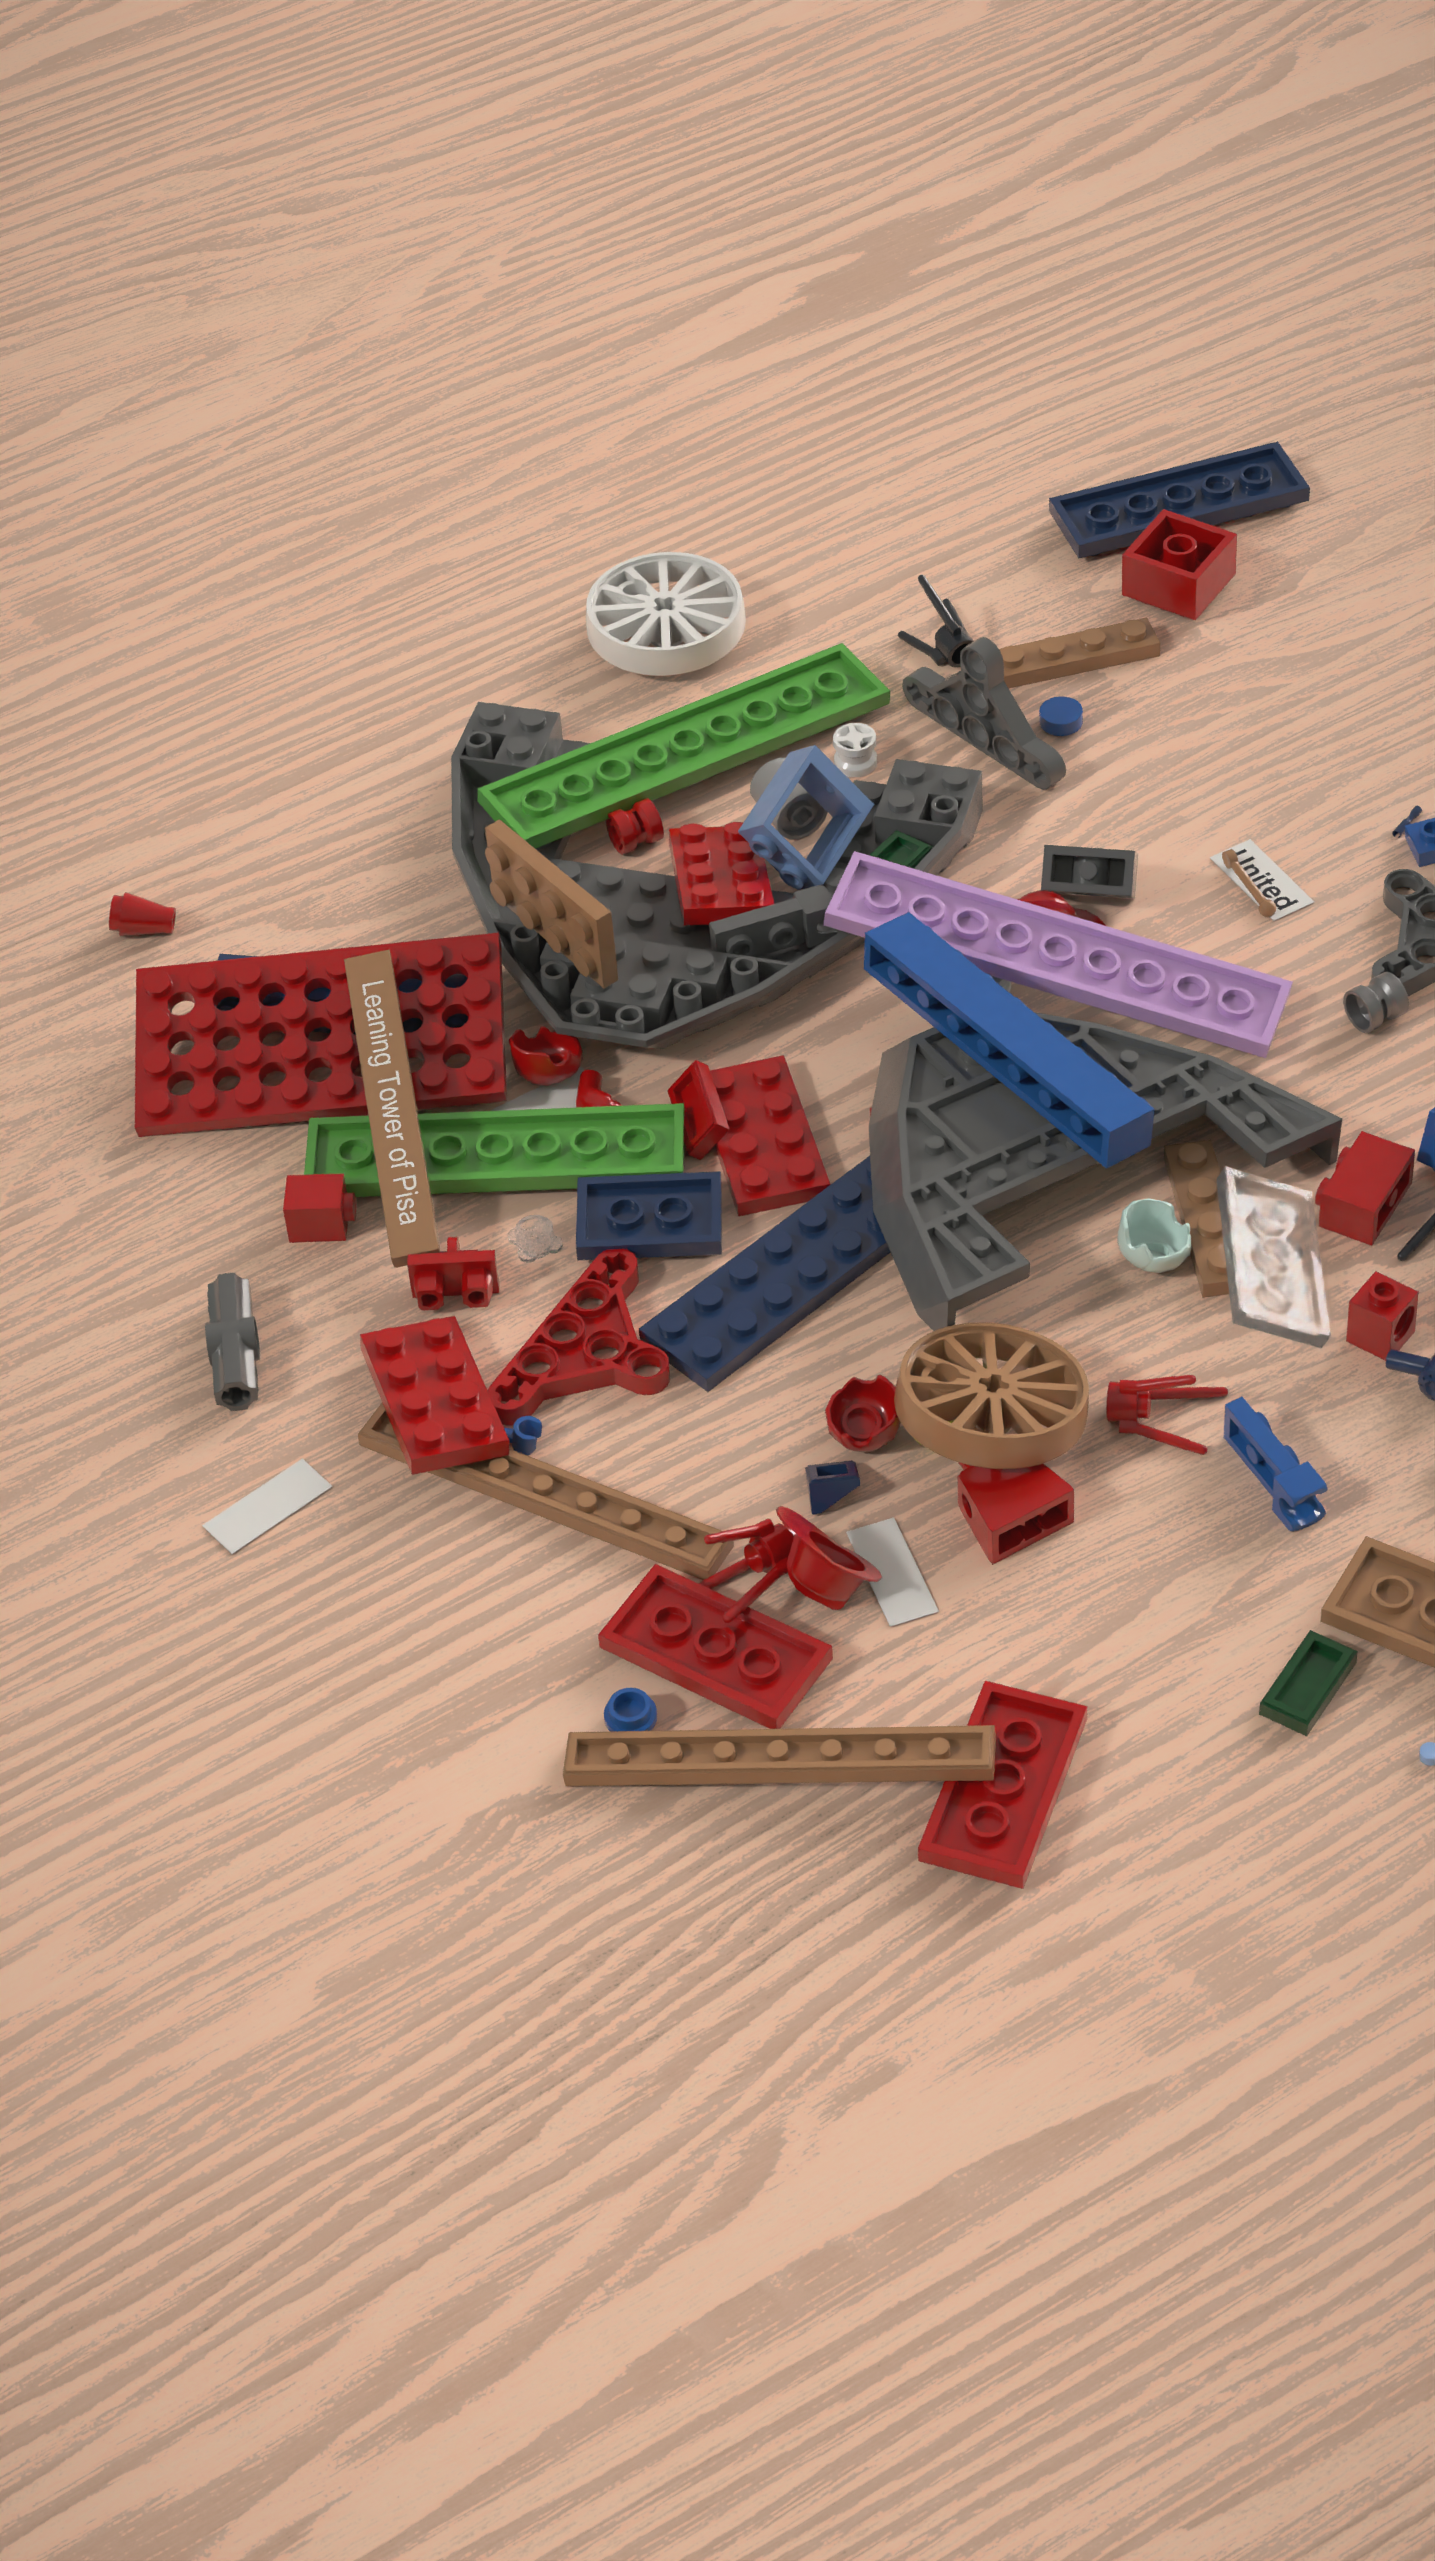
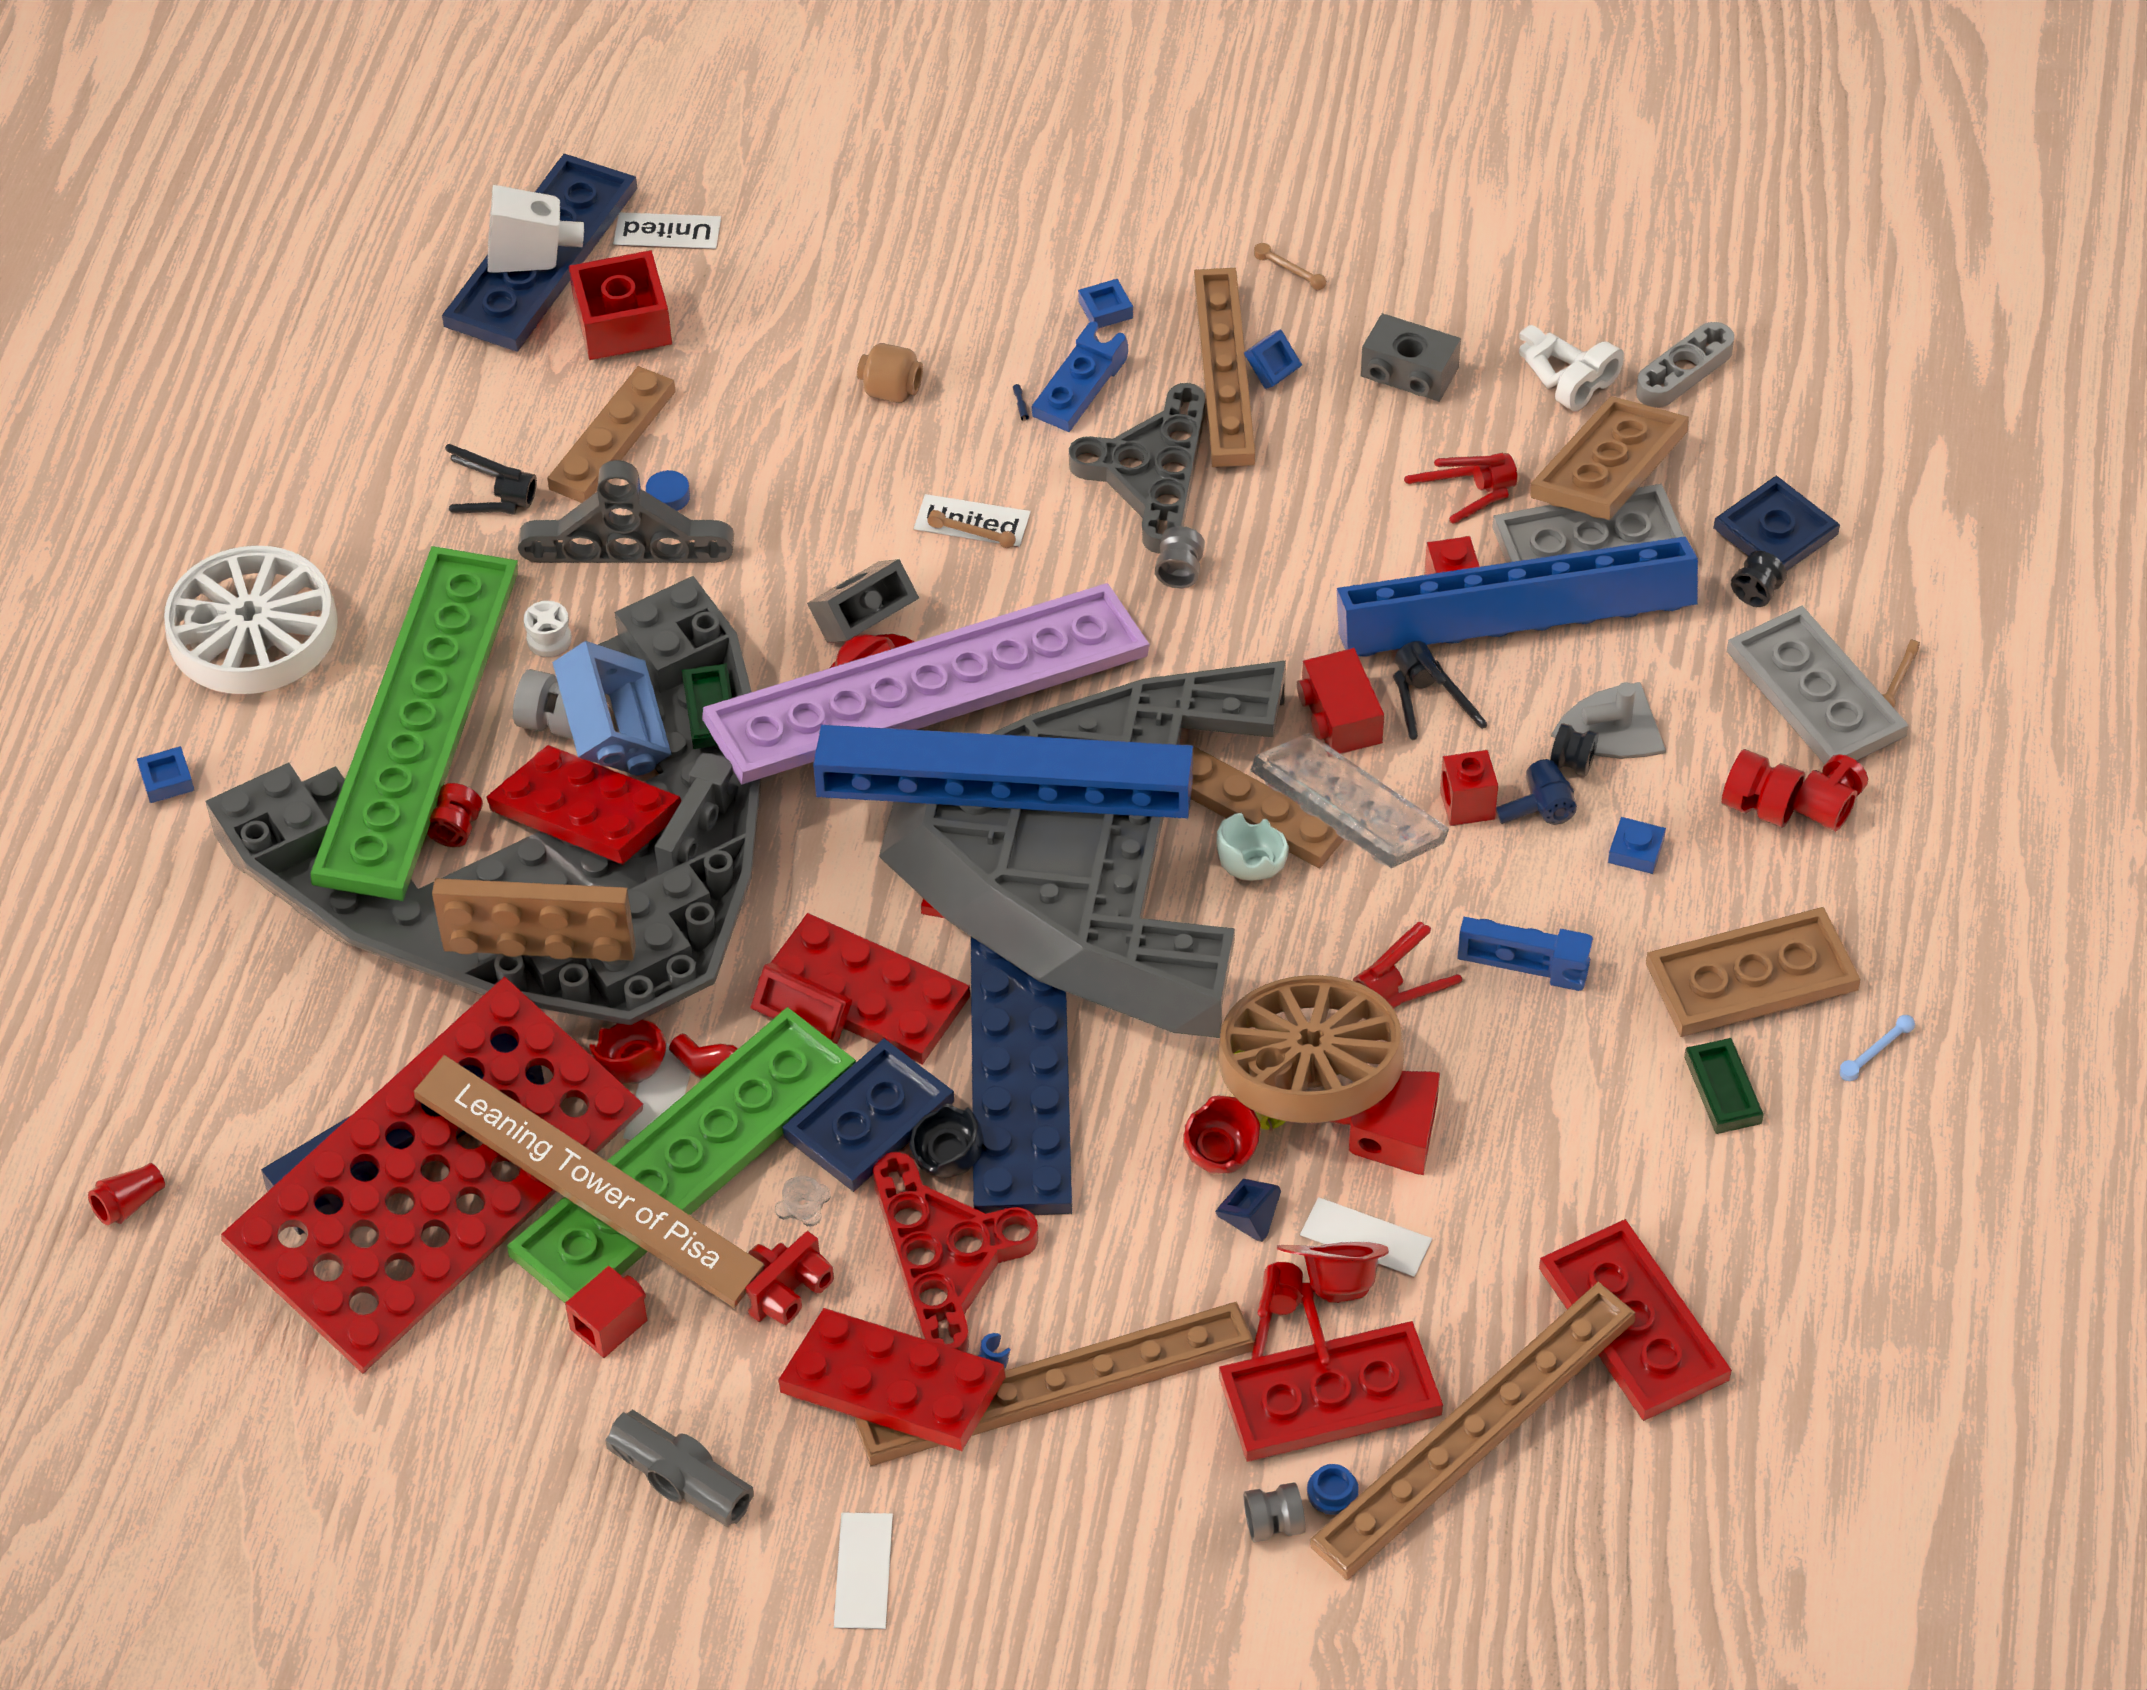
camera: 50 degrees left, 5 degrees up
none -> blue plate [137,746,195,803]
none -> white torso [488,185,584,273]
none -> white sticker [613,212,721,249]
none -> medium nougat head [857,343,923,403]
none -> black hair [909,1103,984,1178]
none -> flat silver wheel [1243,1482,1305,1543]

